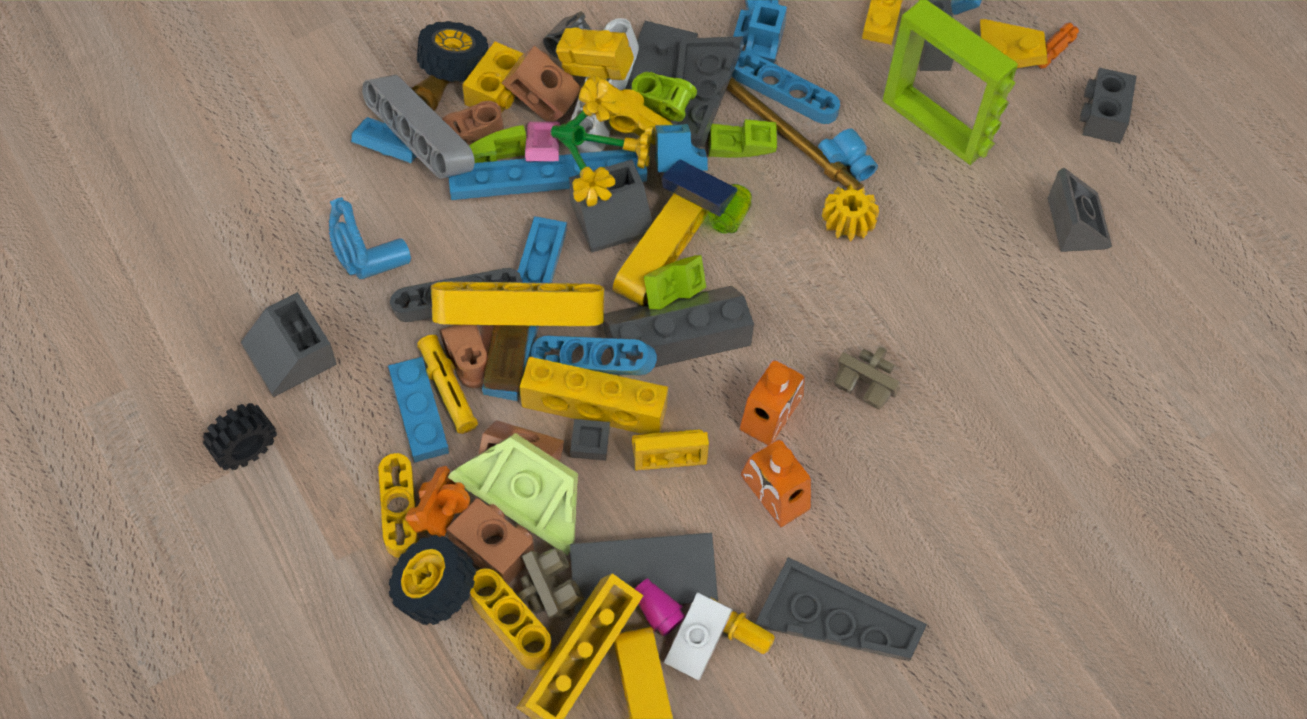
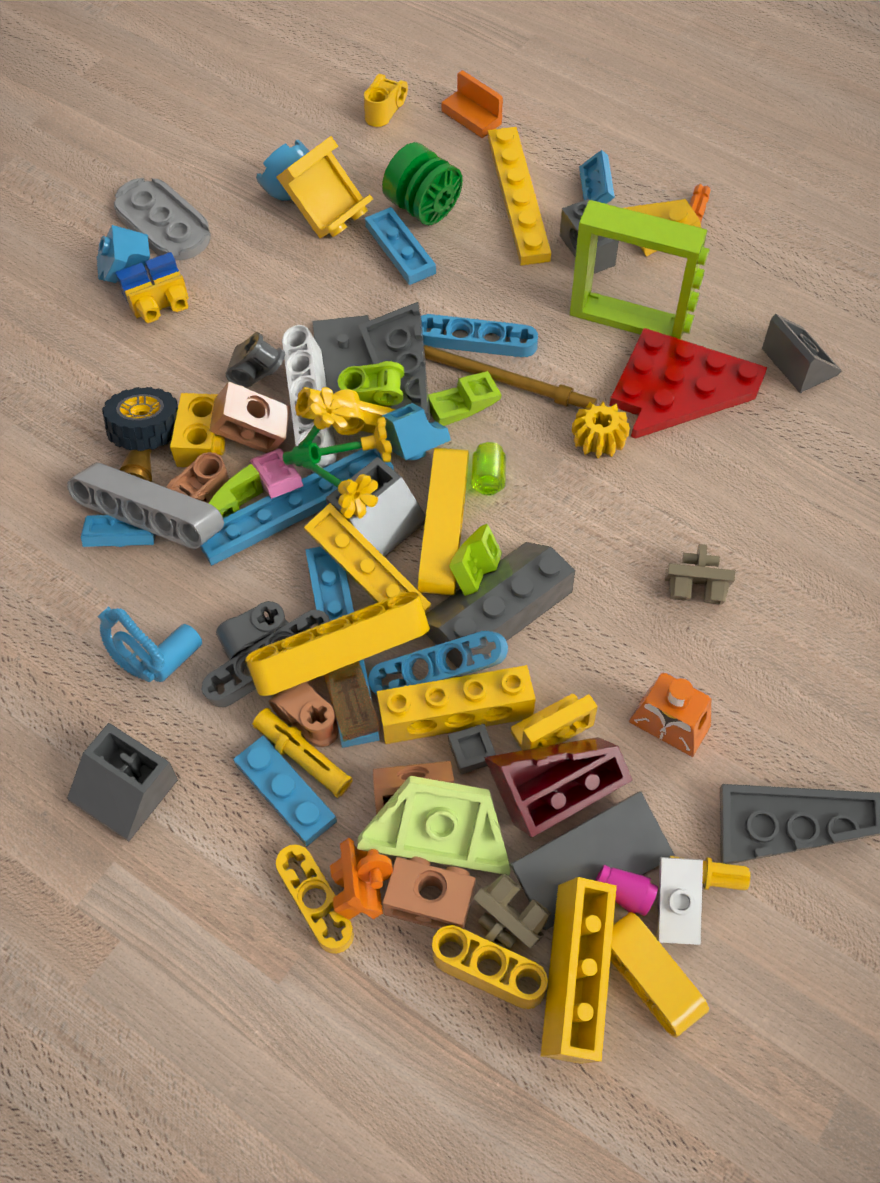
camera: 20 degrees left, 0 degrees up
black tyre [203,403,277,470] -> none
black wheel [389,535,476,625] -> none
yellow brick [556,27,634,80] -> none
dark blue slope [662,159,738,217] -> none
dark azure brick [733,0,787,64] -> none
orange torso [739,360,805,446] -> none
dark azure piece [818,128,878,182] -> none
dark grey brick [1079,67,1137,144] -> none
none -> dark grey piece [216,601,289,660]
none -> yellow plate [304,503,431,612]
none -> dark red wedge [484,737,633,838]
none -> red wing [609,328,768,439]

